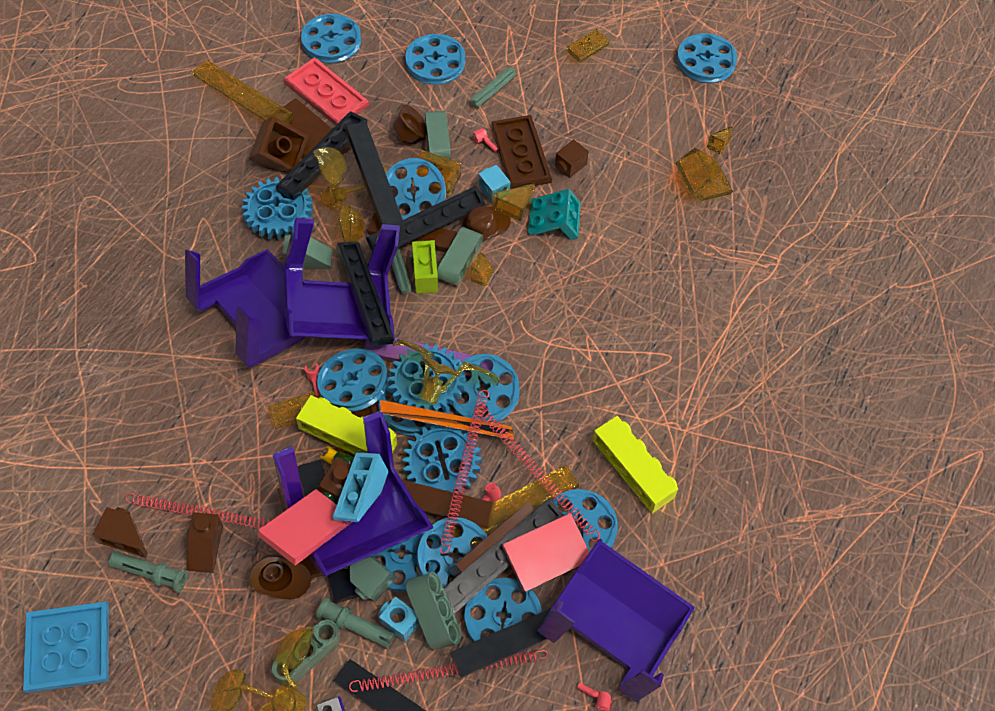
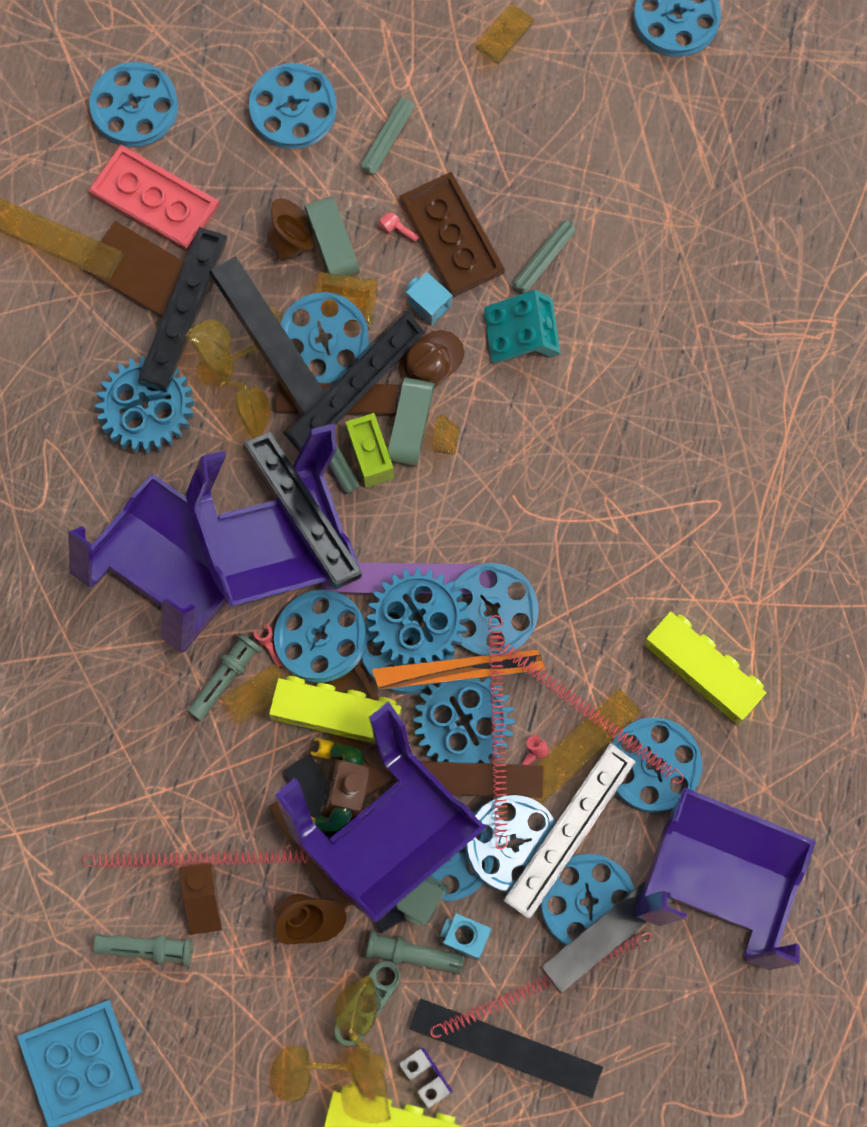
camera: 10 degrees left, 15 degrees up
reddish brown slope [93,507,148,558] -> none
reddish brown slope [249,116,309,173] -> none
coral tile [258,489,352,565] -> none
sand green slope [283,235,332,269] -> none
medium azure slope [333,452,388,522] -> none
clear yellow plant [393,339,500,405] -> none
sand green beam [406,572,461,650] -> none
reddish brown tile [449,502,533,577] -> none
clear yellow slope [492,184,535,221] -> none
coral tile [502,513,589,592] -> none
reddish brown brick [555,139,589,178] -> none
coral hand [577,682,612,711] -> none
clear yellow slope [675,147,733,201] -> none
clear yellow slope [707,126,734,154] -> none
none -> sand green pin [186,633,262,721]
none -> sand green axle [513,220,575,294]

